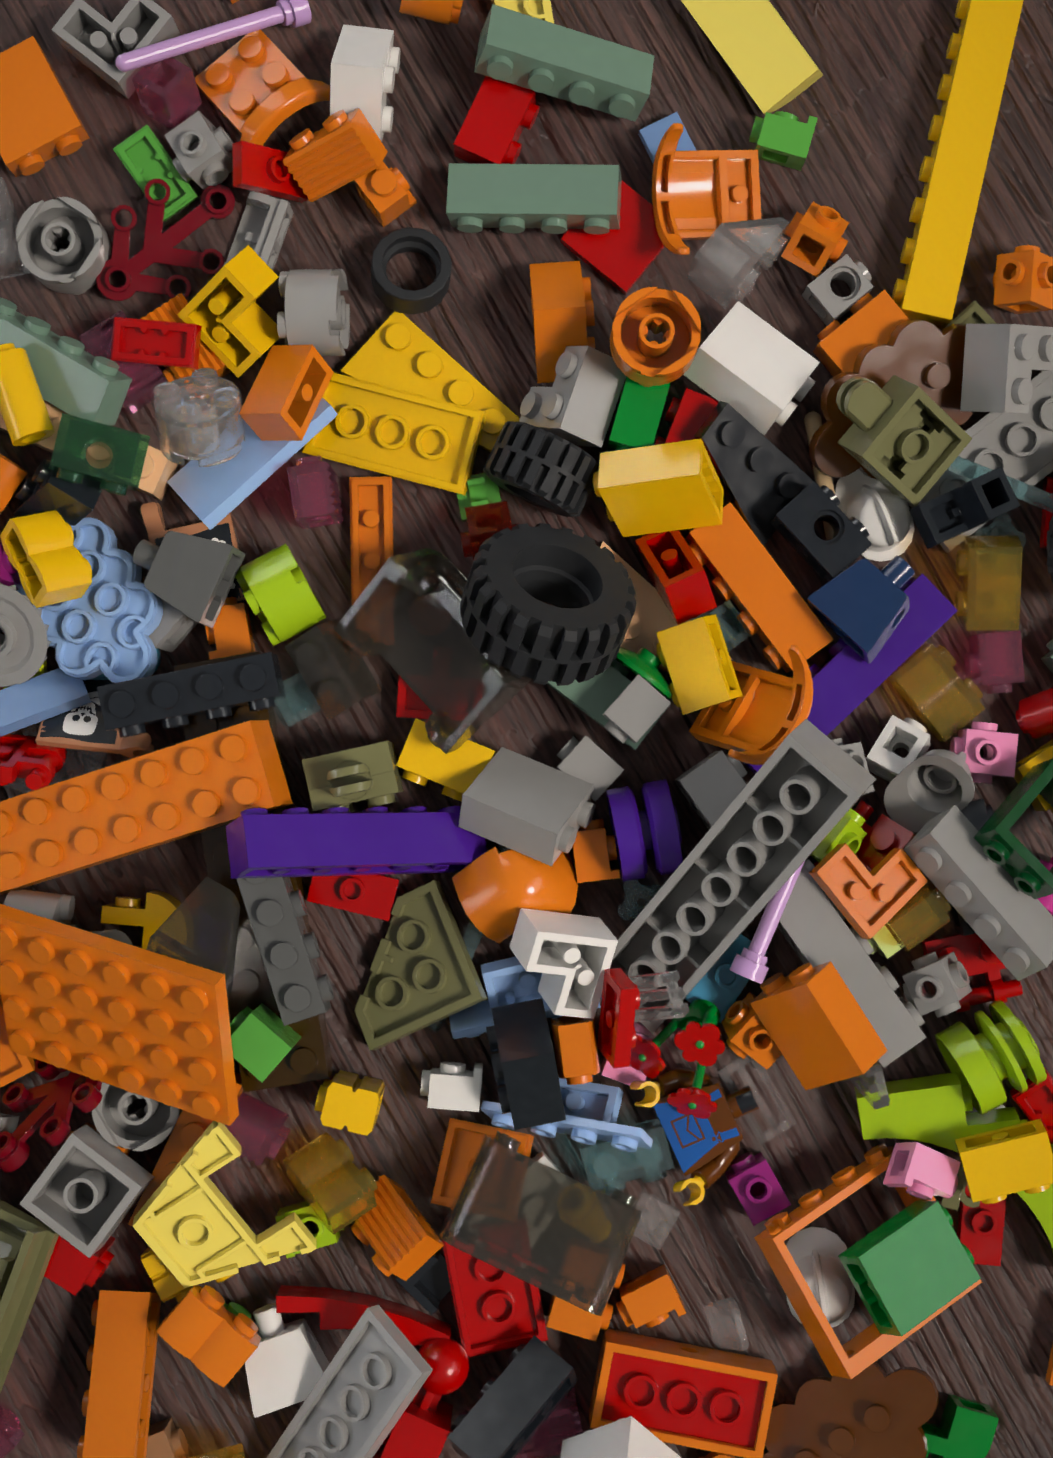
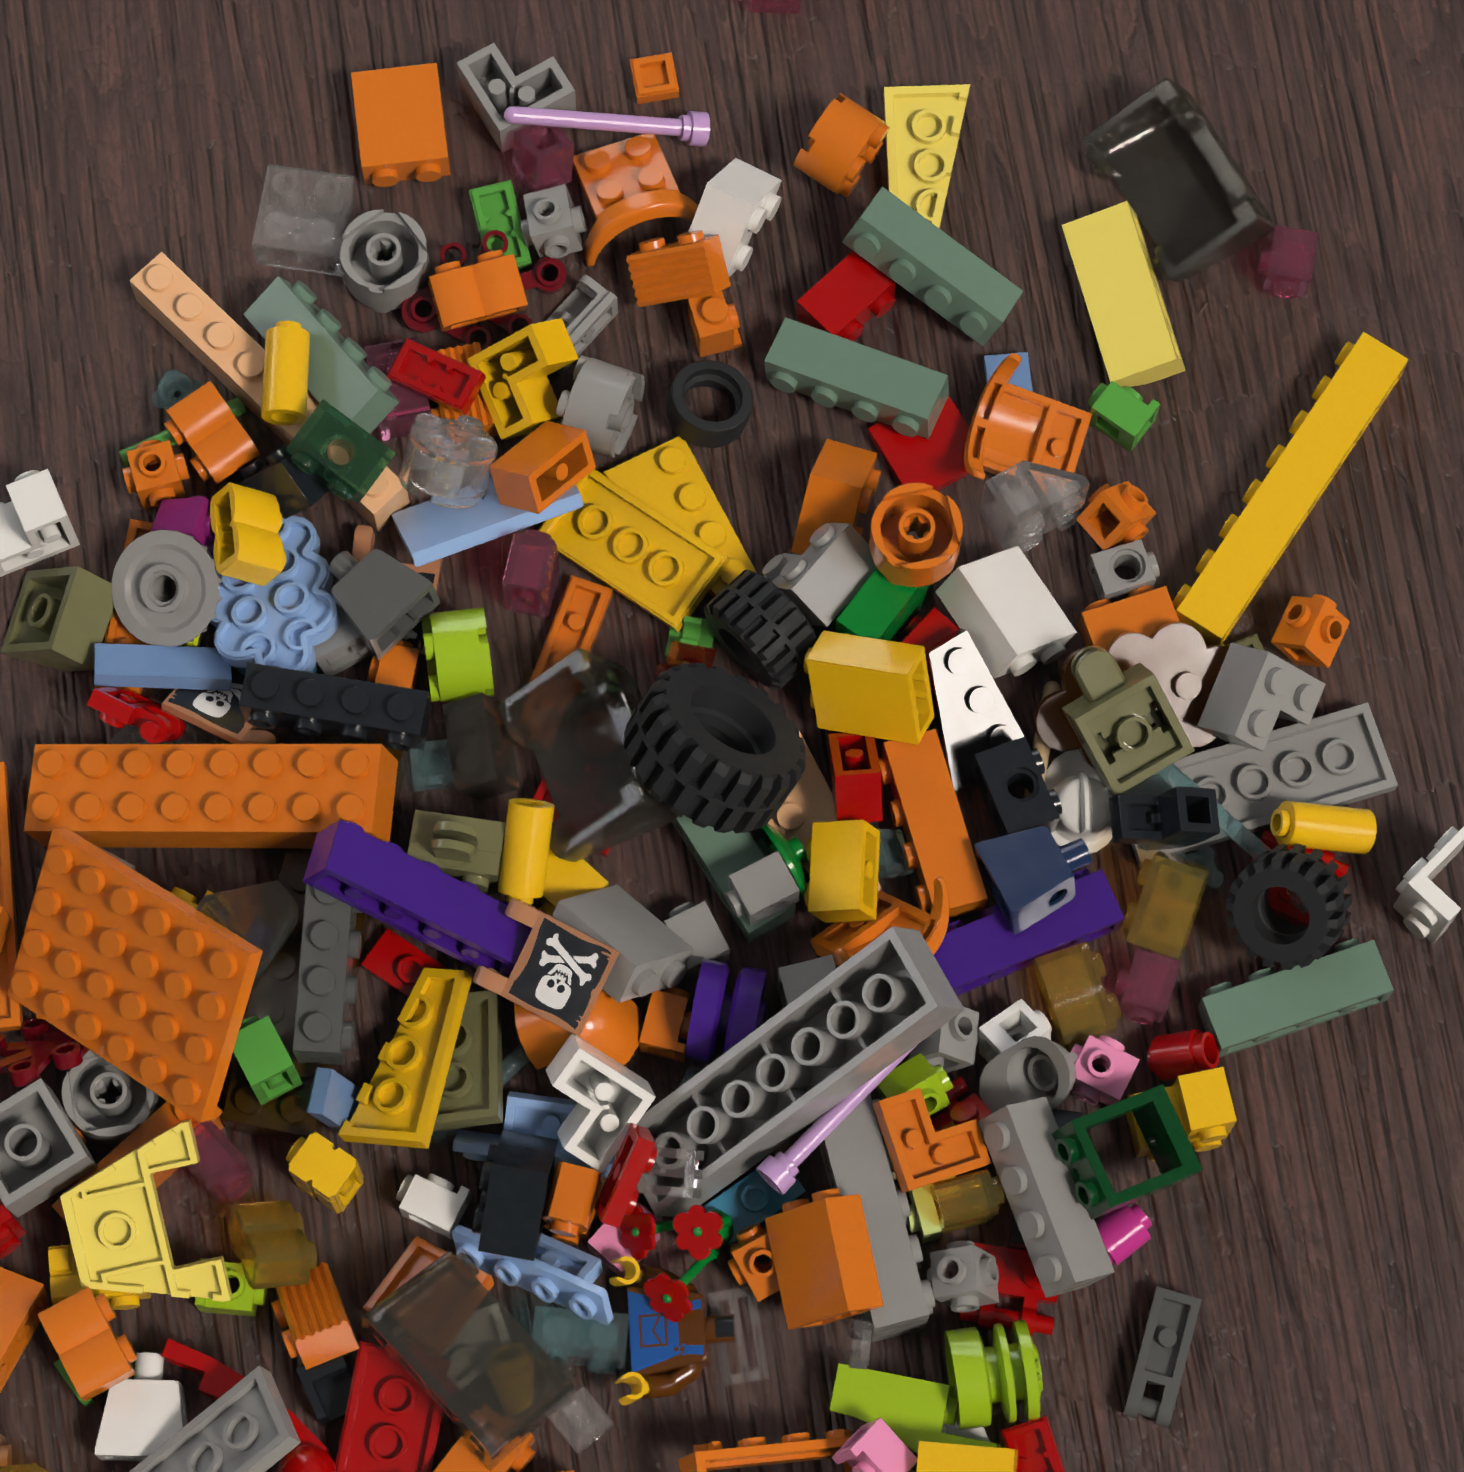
camera: 20 degrees right, 15 degrees down
red plate [232,140,308,202] -> none
magenta brick [725,1152,791,1226] -> none
none -> medium blue tile [307,1067,361,1133]
none -> yellow wing [338,968,472,1149]
none -> orange brick [427,250,528,332]
none -> flag [473,899,620,1036]
none -> yellow brick [498,798,555,905]

